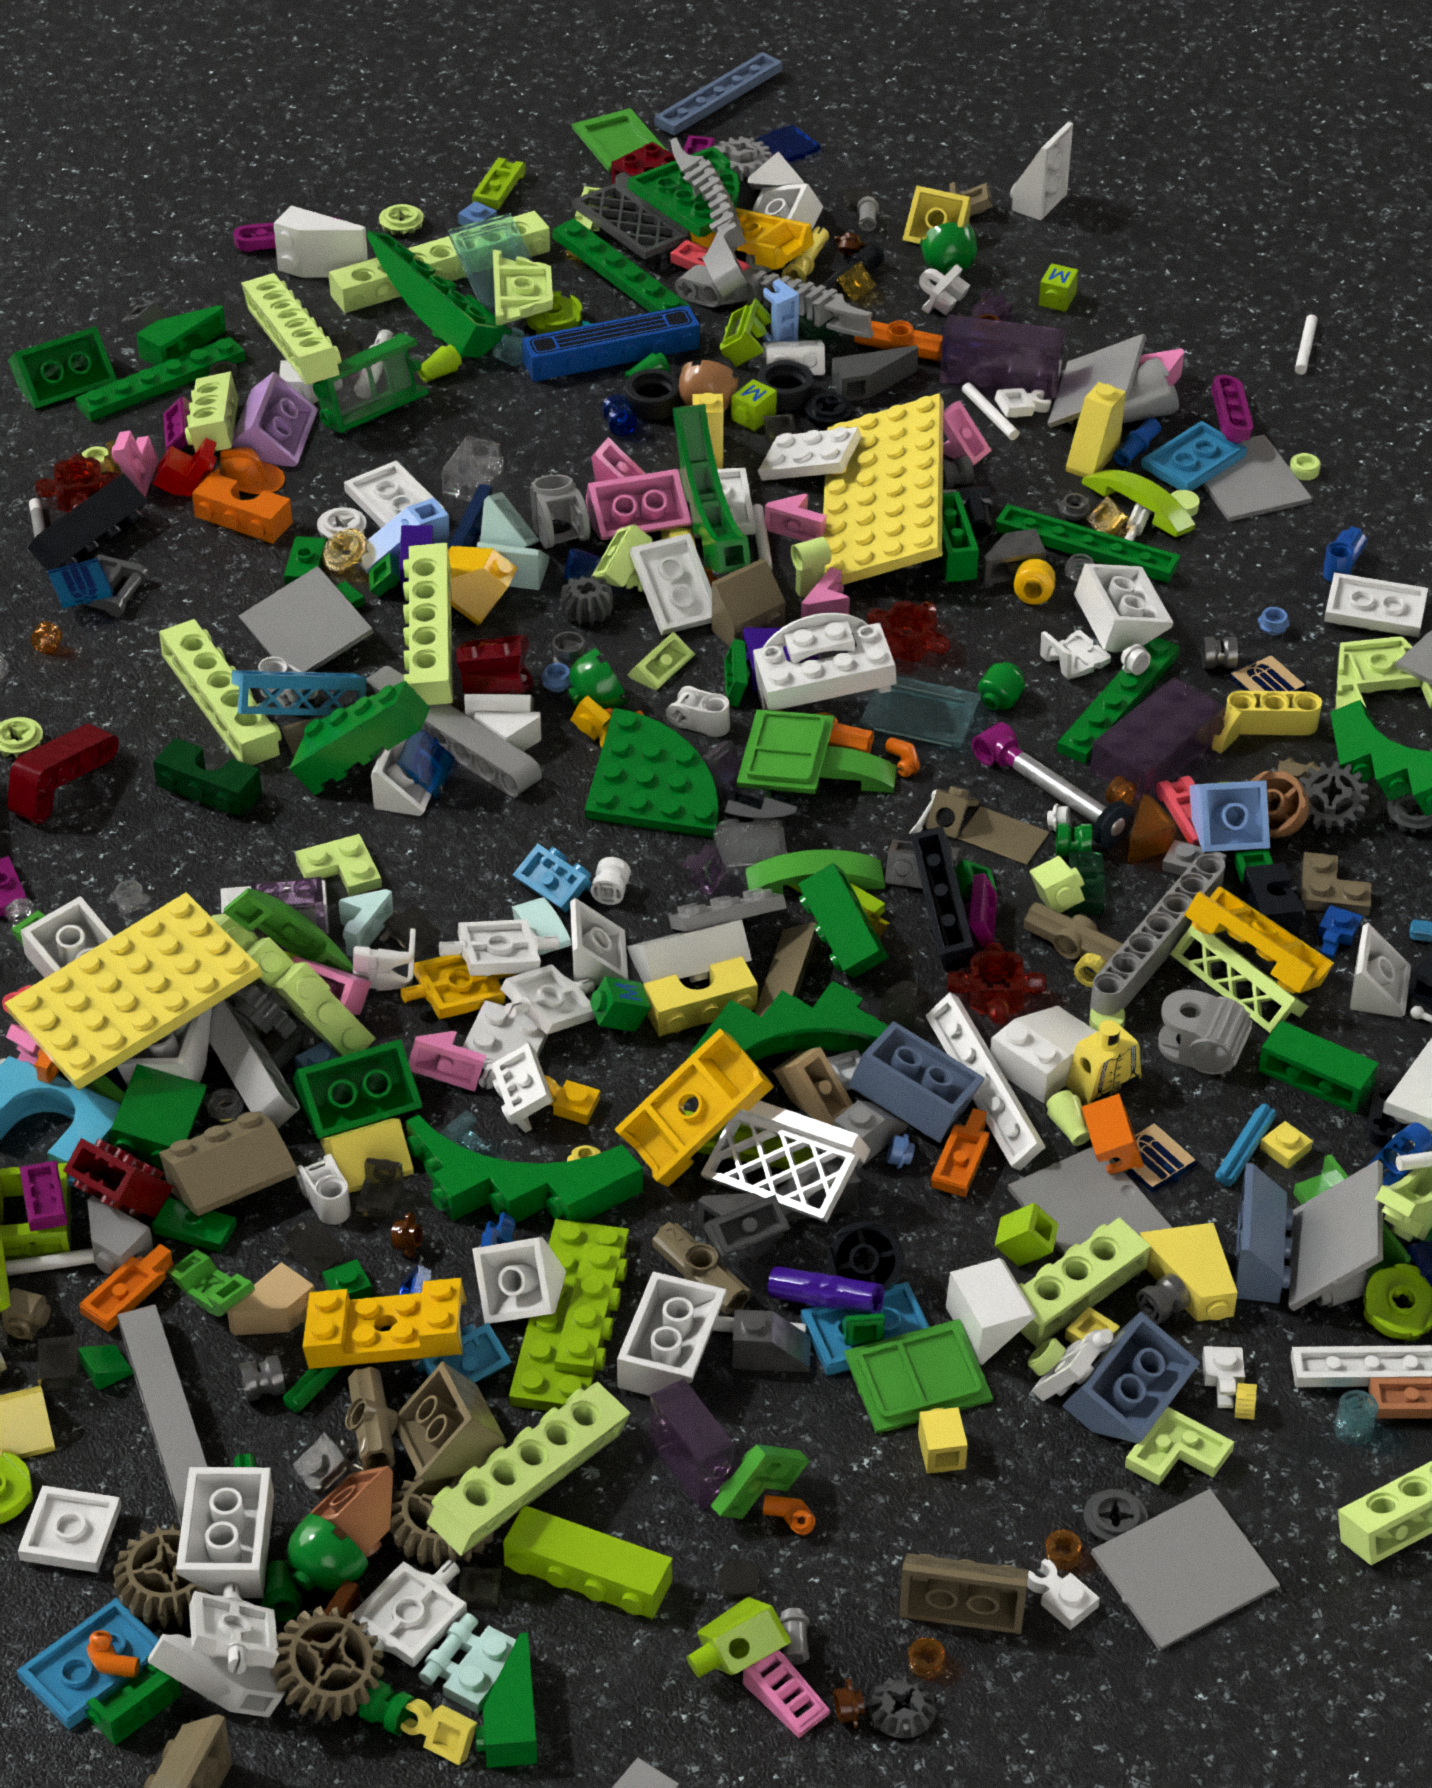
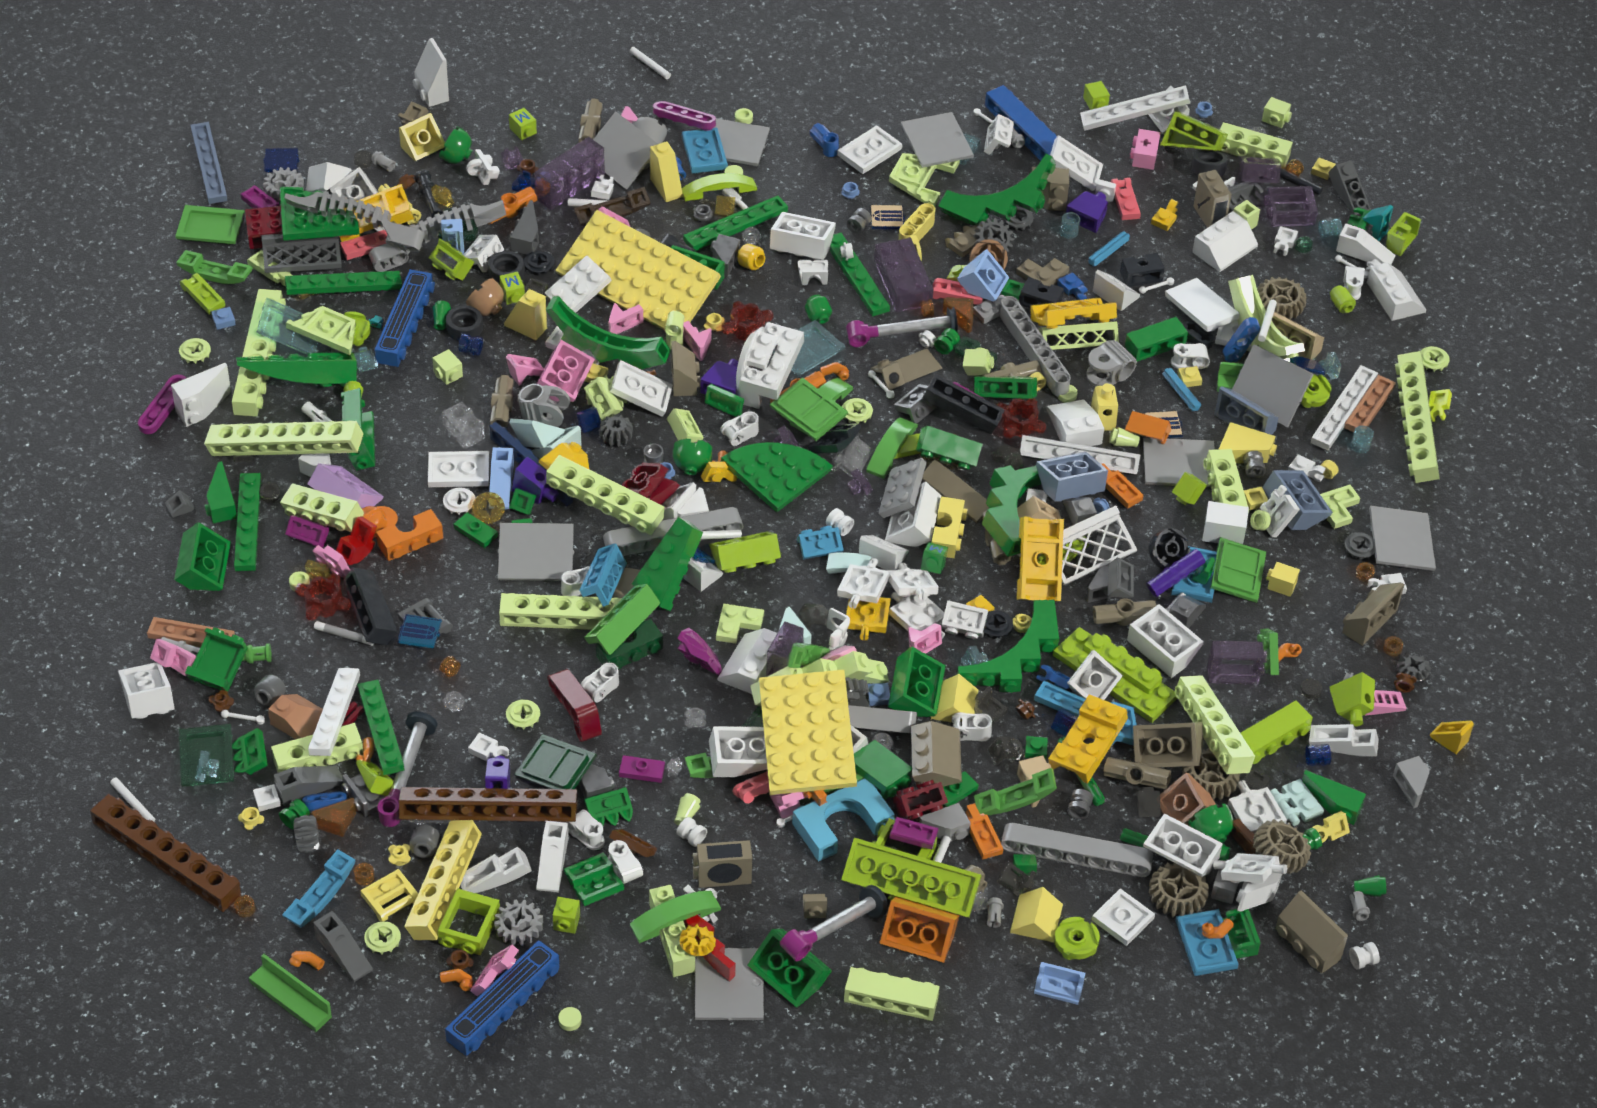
camera: 60 degrees left, 5 degrees up
none -> bright green slope [176,250,253,284]
none -> yellowish green brick [433,349,463,385]
none -> dark tan piece [490,375,514,427]
none -> dark brown slope [574,187,651,226]
none -> dark tan piece [578,99,603,147]
none -> white piece [581,663,619,703]
none -> bright green panel [584,584,660,655]
none -> magenta slope [677,628,722,675]
none -> white piece [701,530,742,539]
none -> light yellow plate [704,313,725,331]
none -> lime slope [709,531,781,573]
none -> yellowish green gear [842,398,873,423]
none -> green slope [974,376,1037,399]
none -> black gear [983,610,1013,639]
none -> dark azure plate [1034,681,1086,719]
none -> white piece [1171,343,1210,369]
none -> clear blue wheel [1305,744,1331,766]
none -> white slope [1309,724,1379,756]

